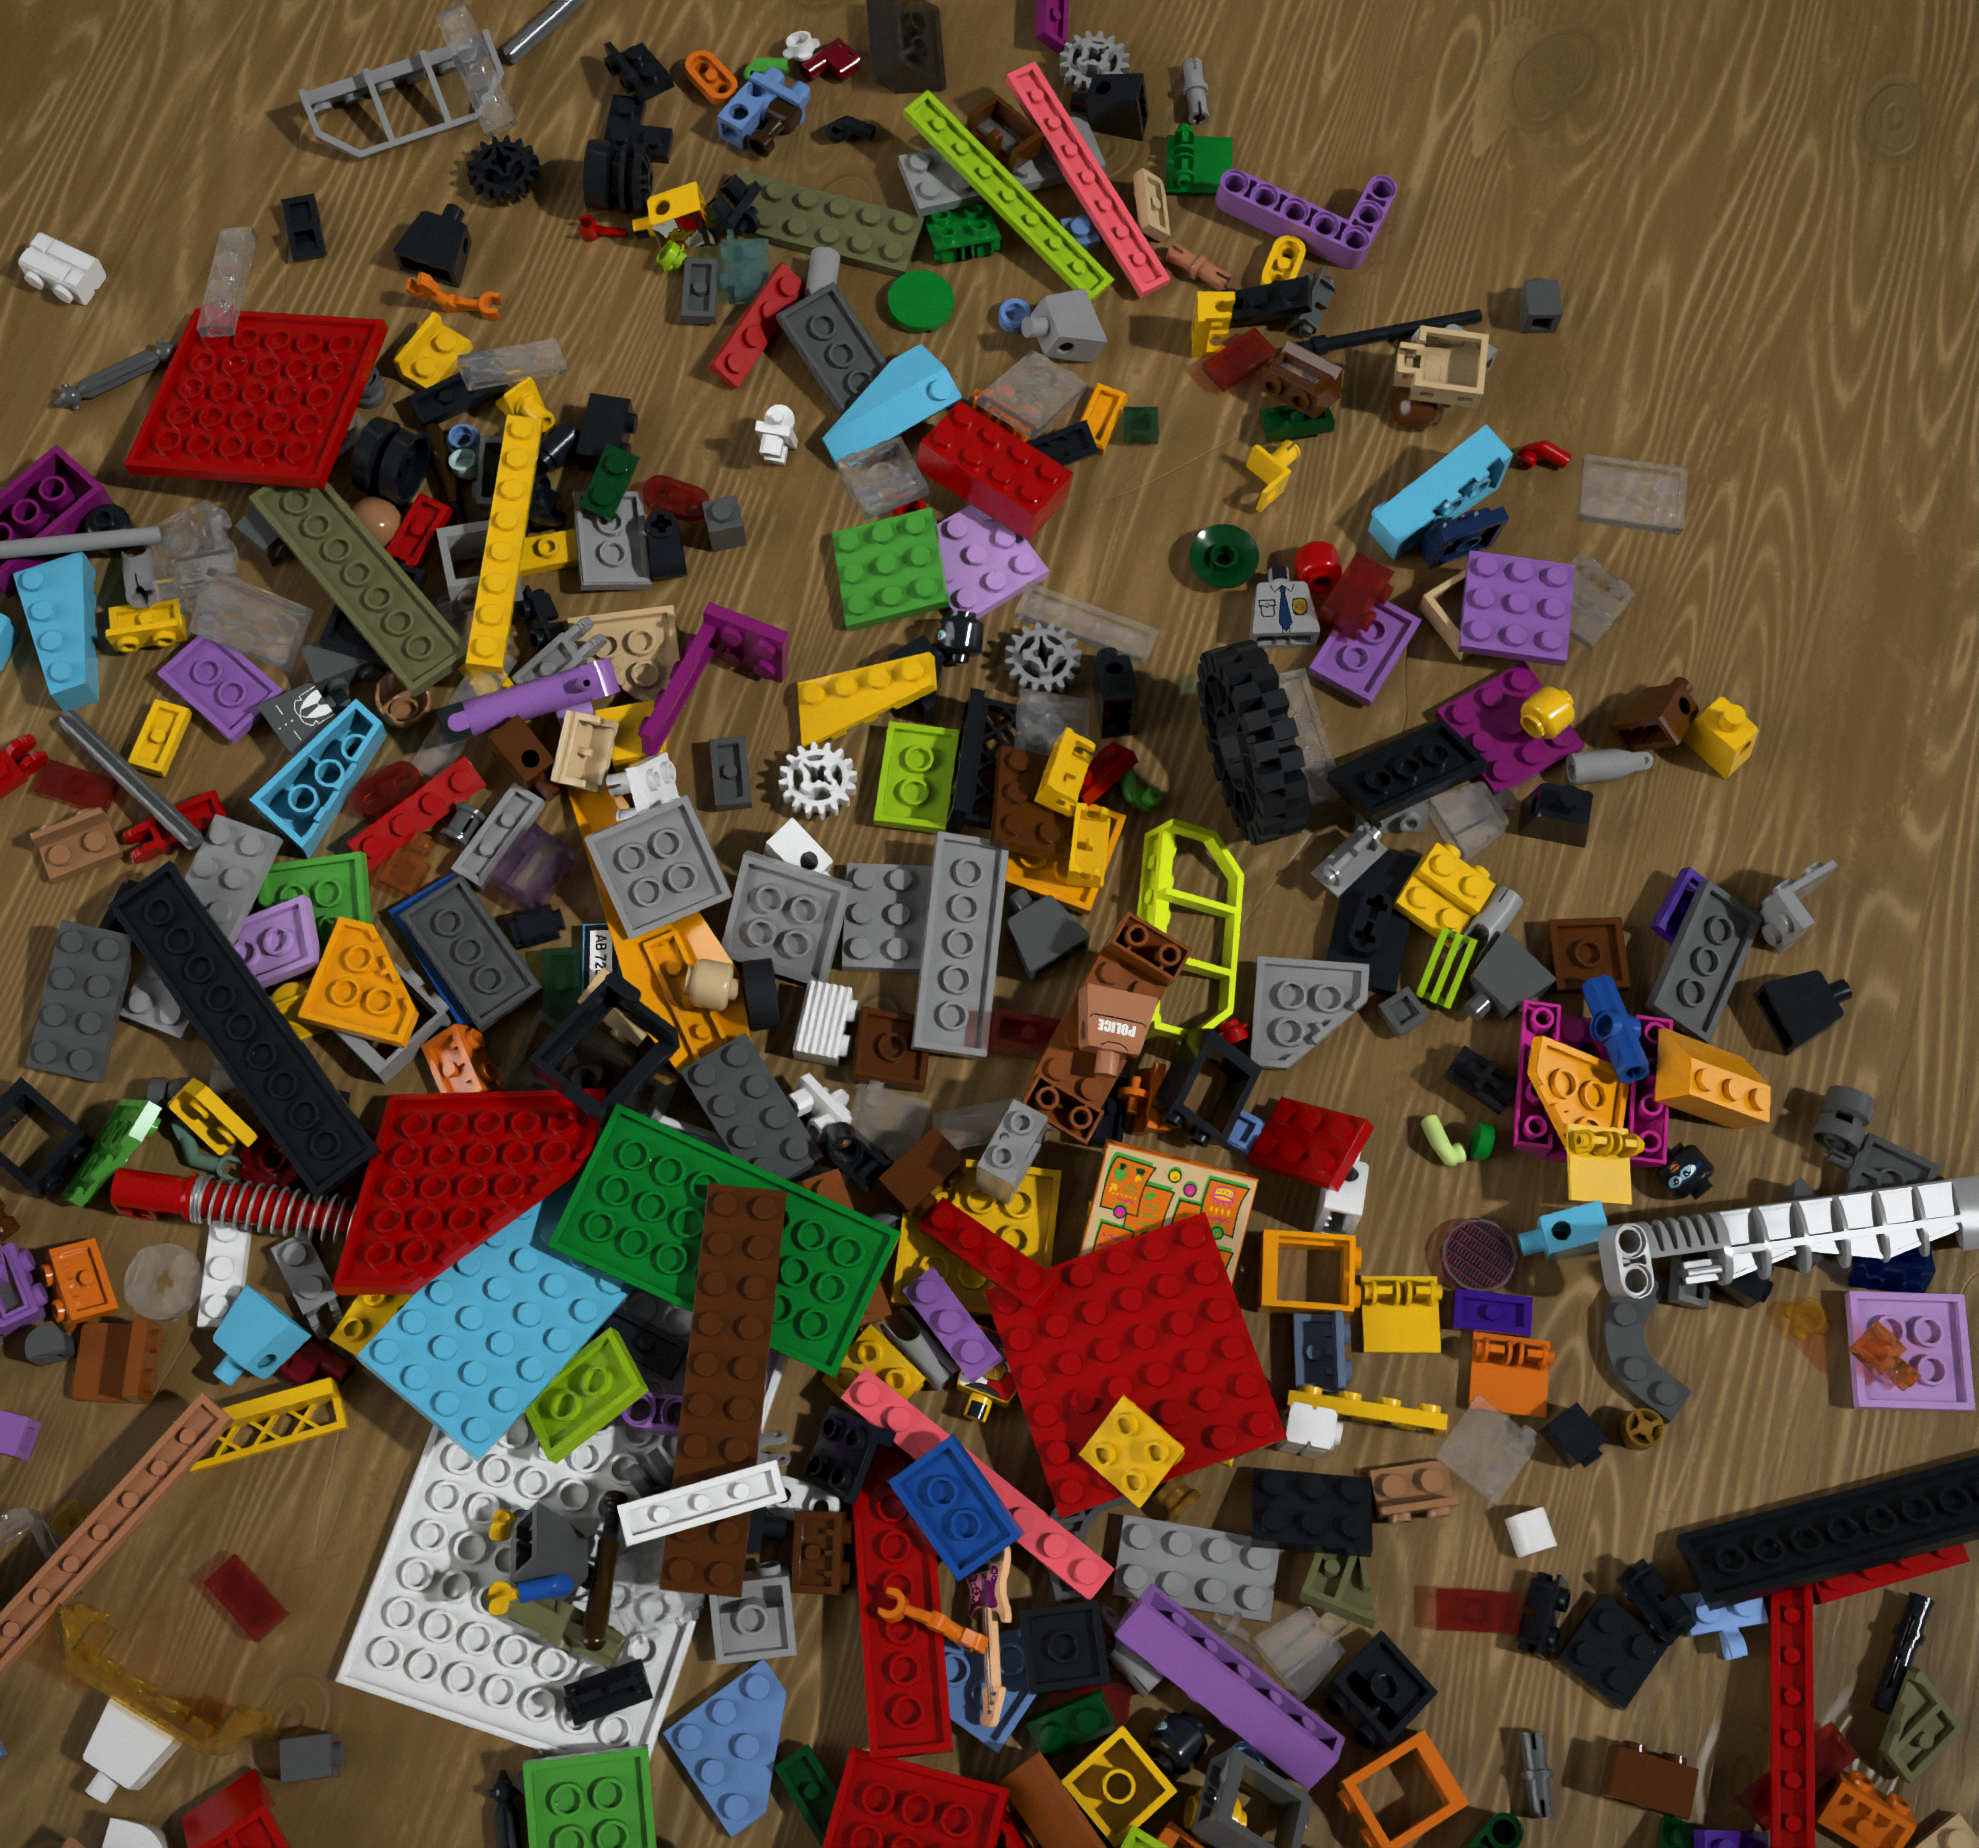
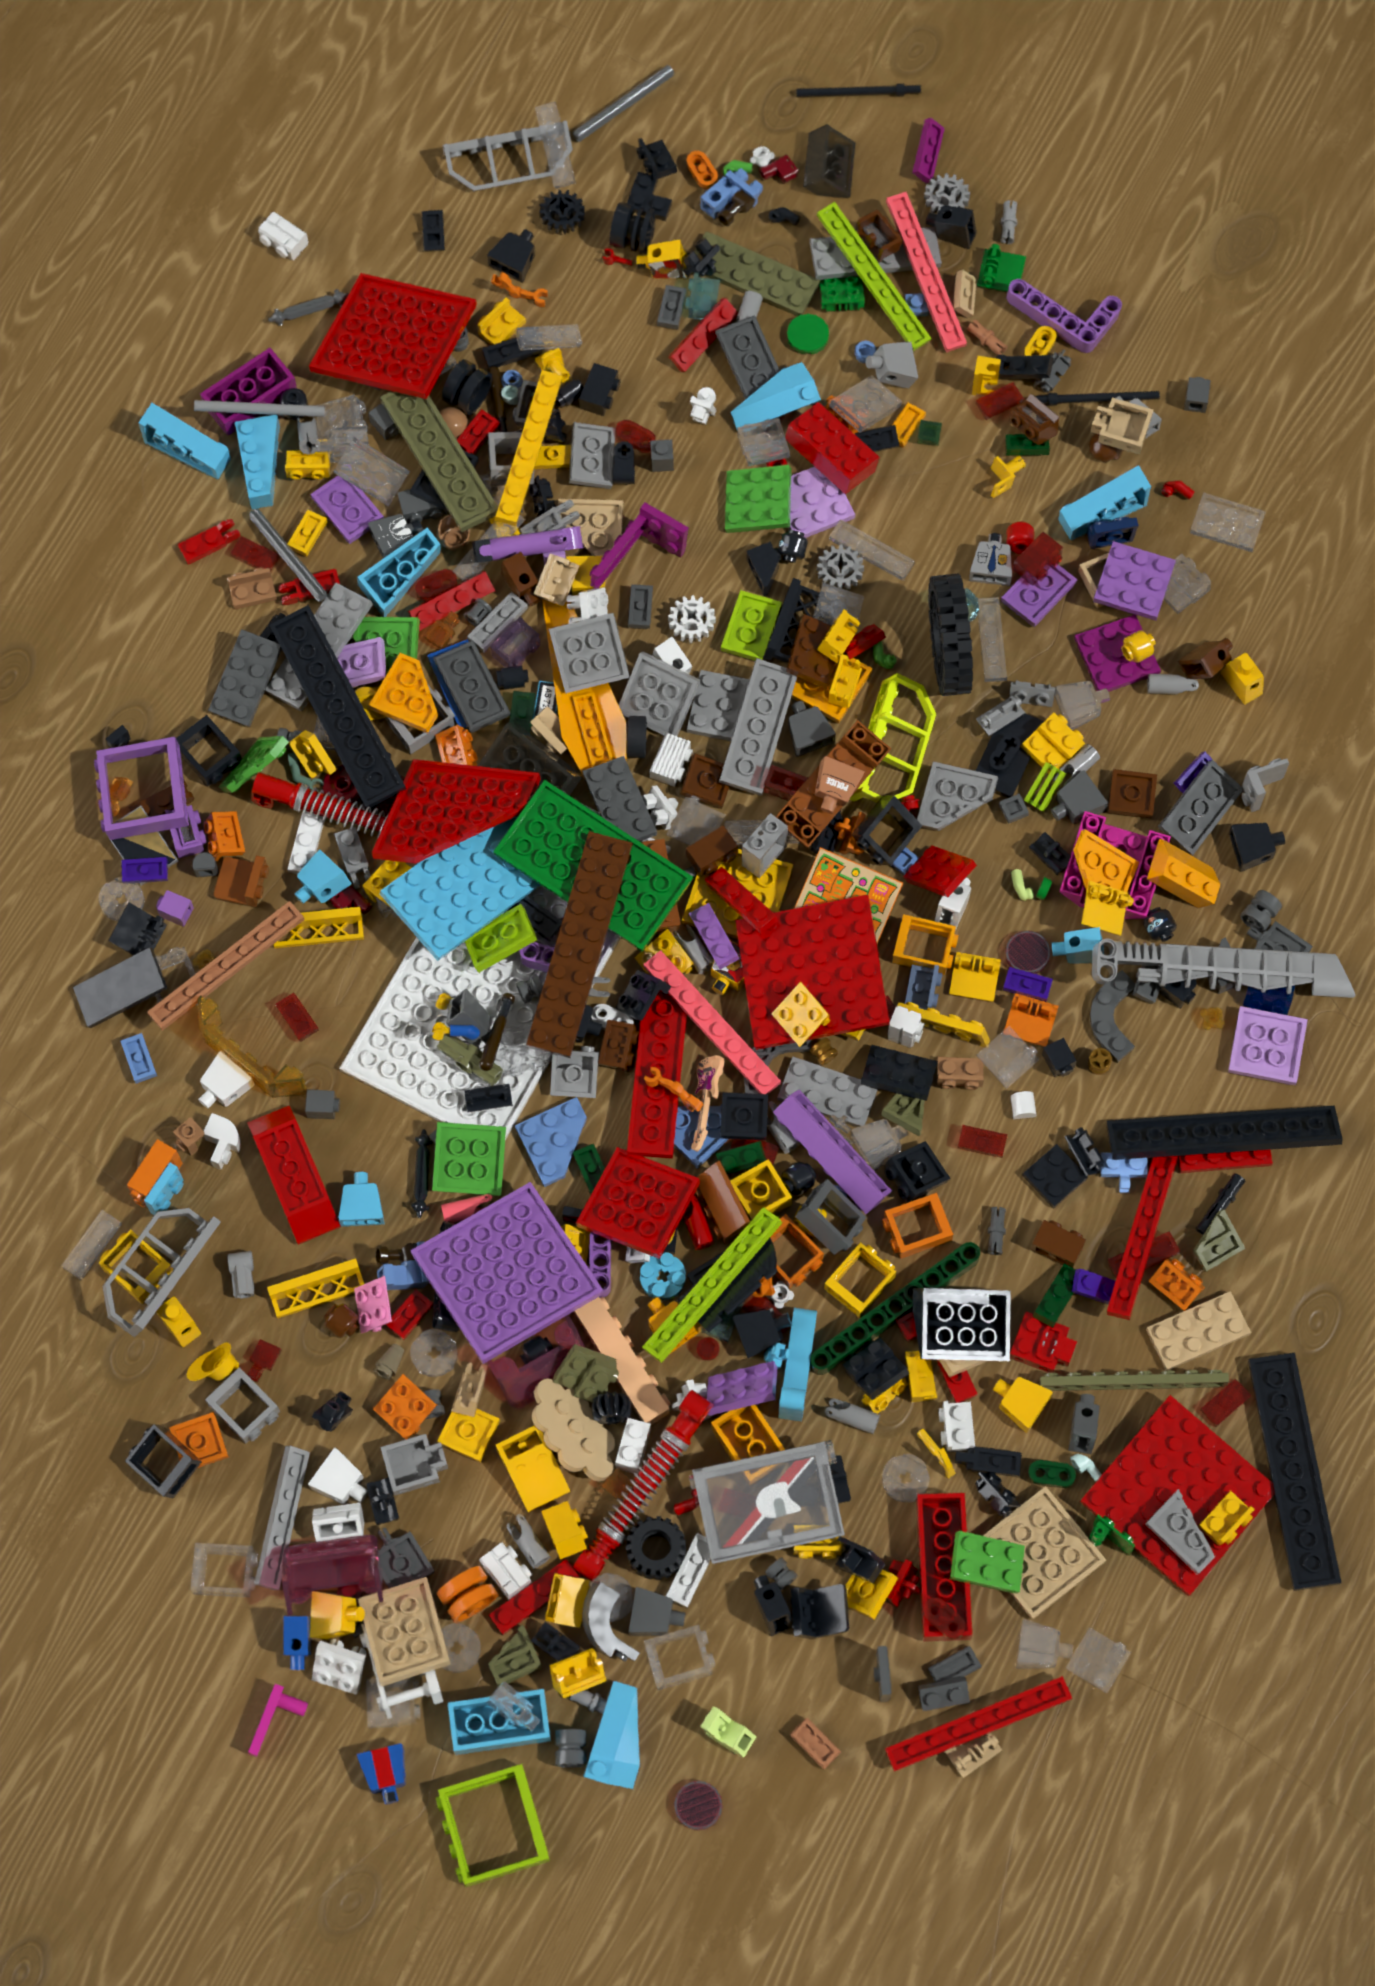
camera: 15 degrees right, 0 degrees up
clear plate [124,1243,204,1323] -> none
clear plate [196,226,258,338] -> none
black piece [529,972,680,1130] -> none
dark green plate [580,443,640,523] -> none
white plate [617,1460,787,1546] -> none
lime plate [657,240,687,273] -> none
tan head [683,959,740,1011] -> none
yellow wing [797,652,937,751] -> none
black piece [823,1122,894,1193] -> none
blue plate [888,1433,1025,1582] -> none
black torso [1093,647,1139,739] -> none
dark green dish [1189,524,1259,589] -> none
black plate [1327,720,1488,825] -> none
black hinge [1515,1571,1571,1661] -> none
black torso [1517,783,1593,848] -> none
blue piece [1582,974,1650,1084] -> none
clear orange plate [1847,1320,1921,1392] -> none

